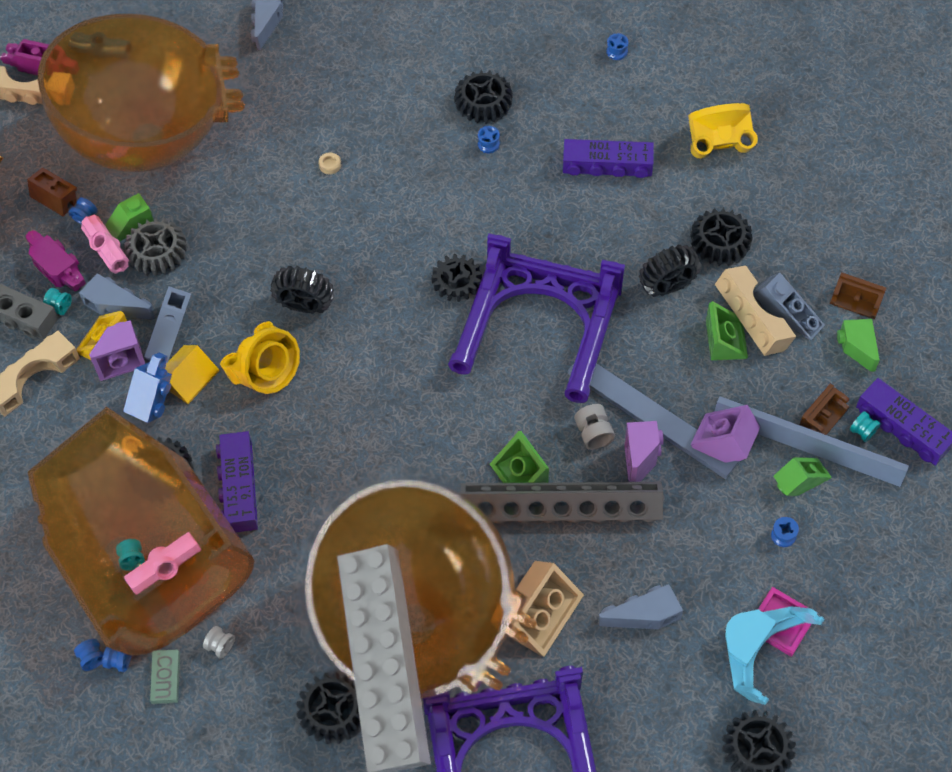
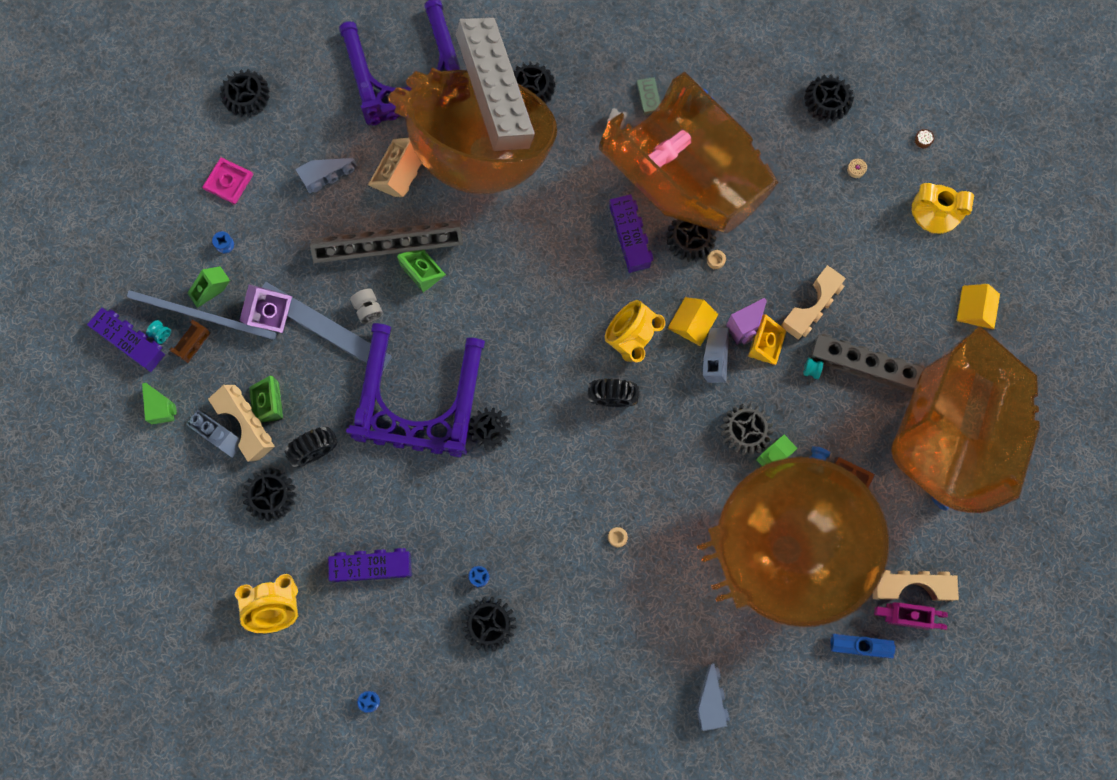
camera: 170 degrees right, 15 degrees up
magenta hinge [25,230,86,292] -> none
sand blue slope [79,273,155,320] -> none
bright pink piece [81,215,129,274] -> none
teal wheel [116,539,145,571] -> none
hinge [123,352,172,423] -> none
medium lavender slope [624,421,663,482] -> none
medium azure piece [725,606,824,705] -> none
reddish brown hinge [830,272,886,319] -> none

